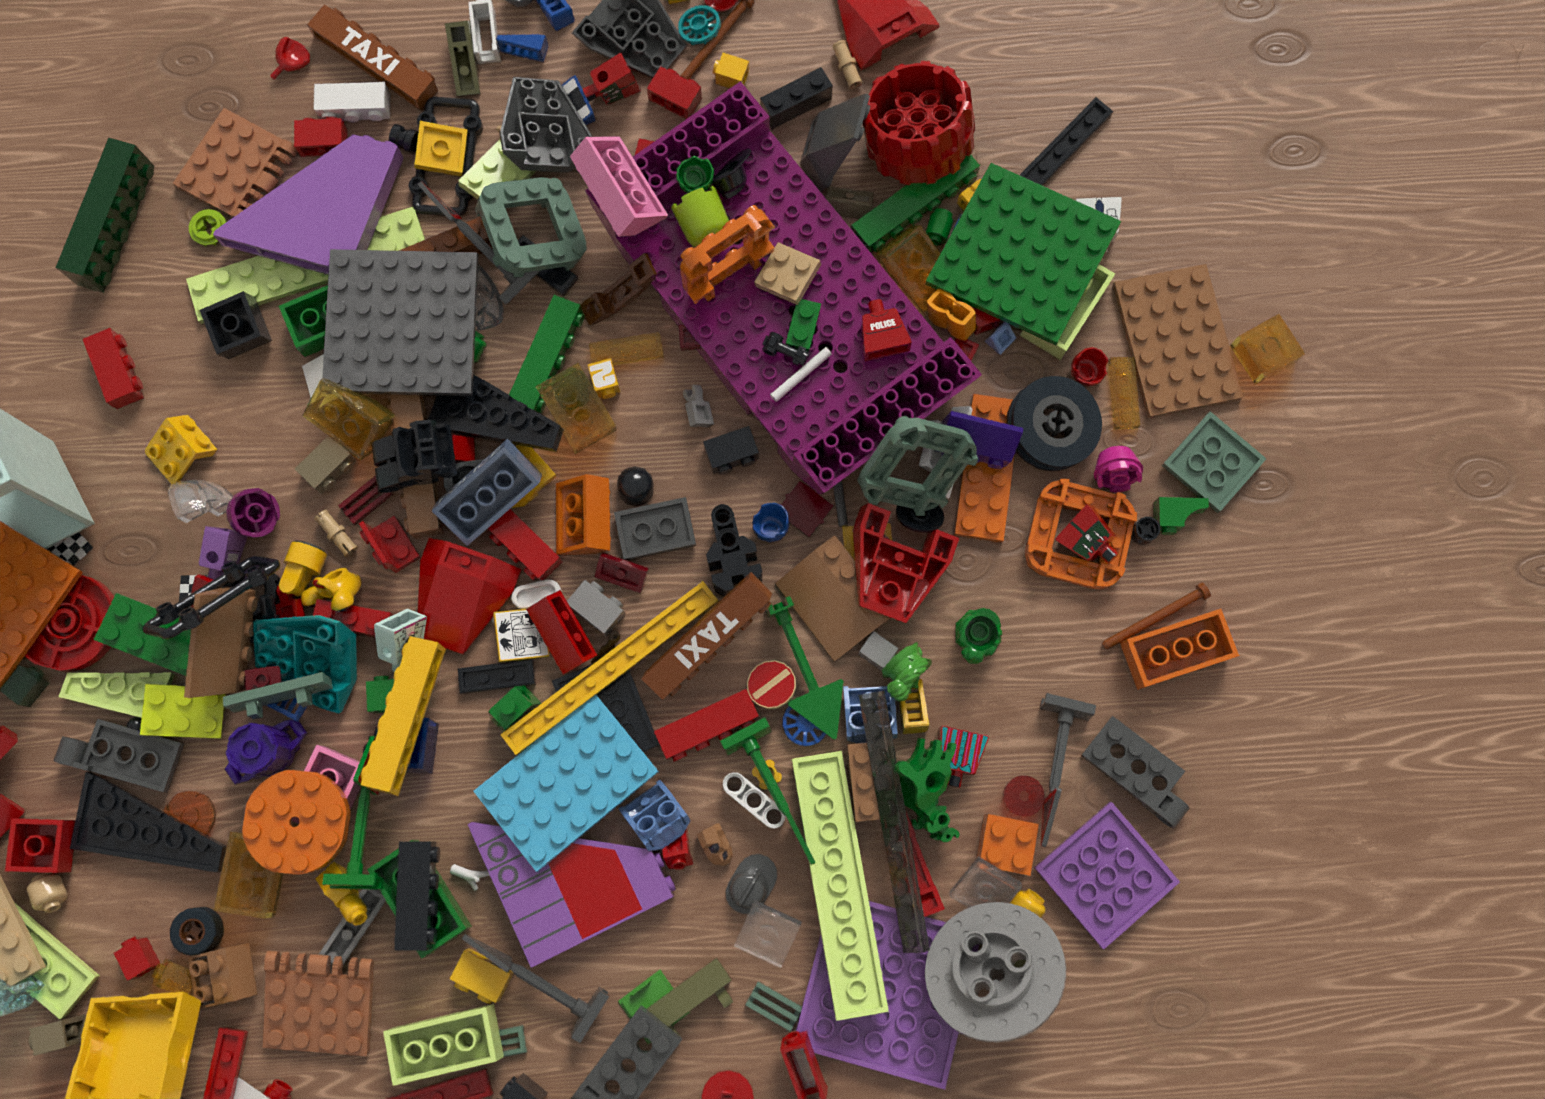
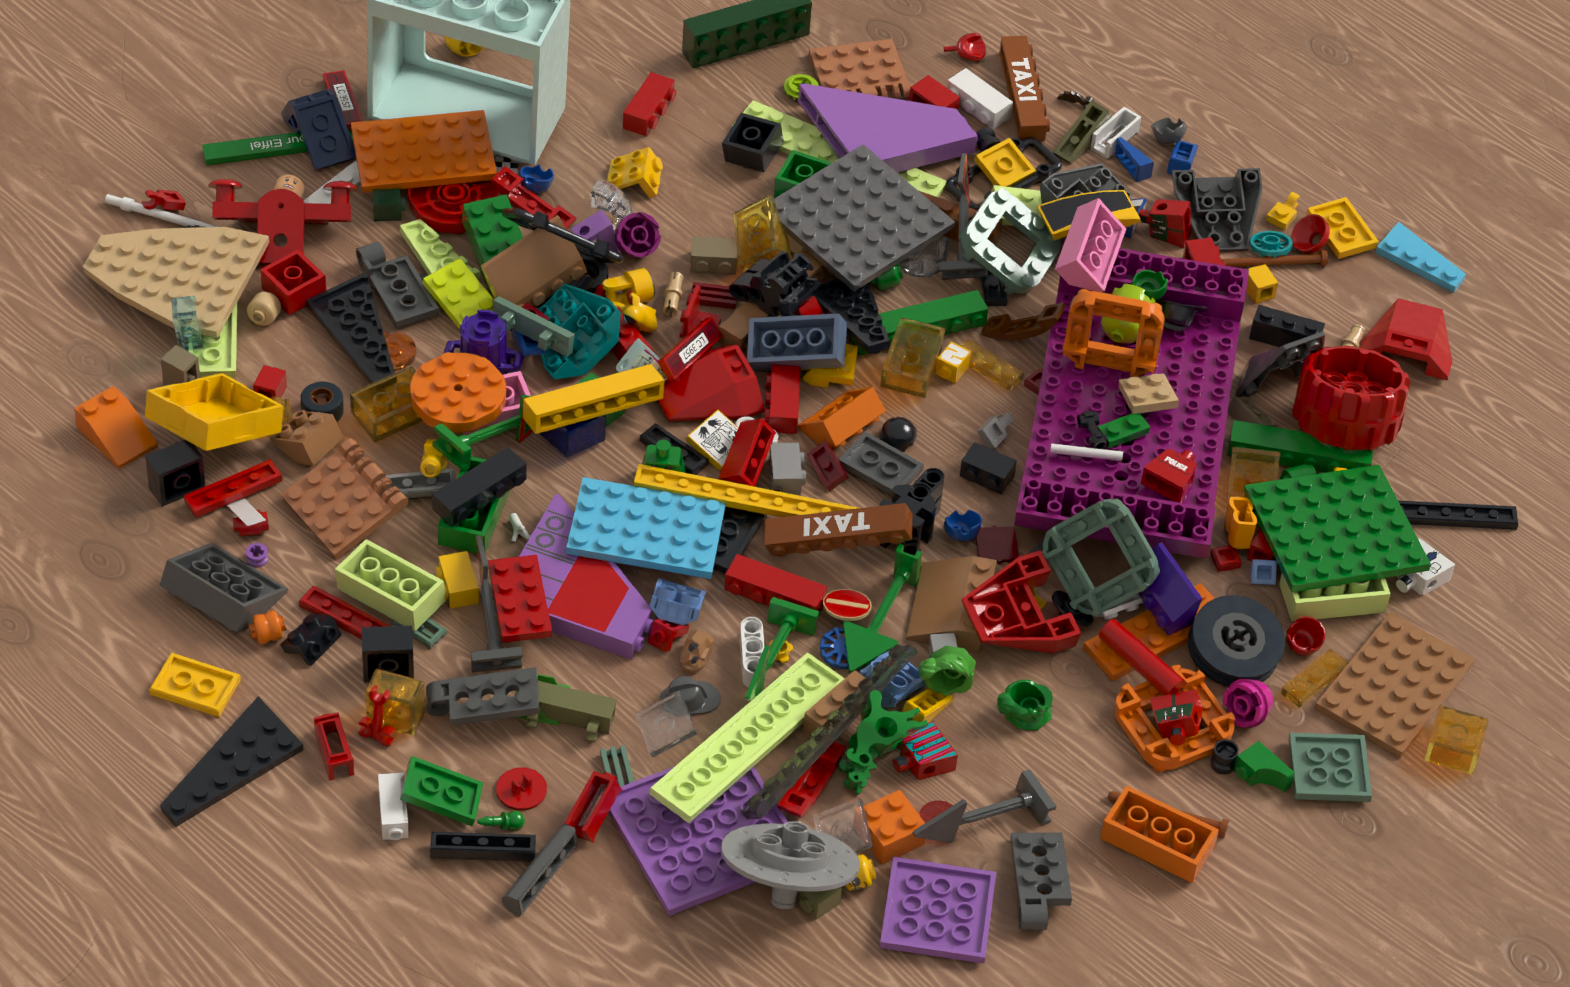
camera: 45 degrees right, 30 degrees down
none -> red plate [488,555,552,643]
none -> red slope [491,166,577,230]
none -> blue hair [518,164,555,194]
none -> tile [658,316,722,381]
none -> black slope [1037,190,1141,241]
none -> dark brown piece [1057,91,1094,109]
none -> red brick [1099,619,1187,695]

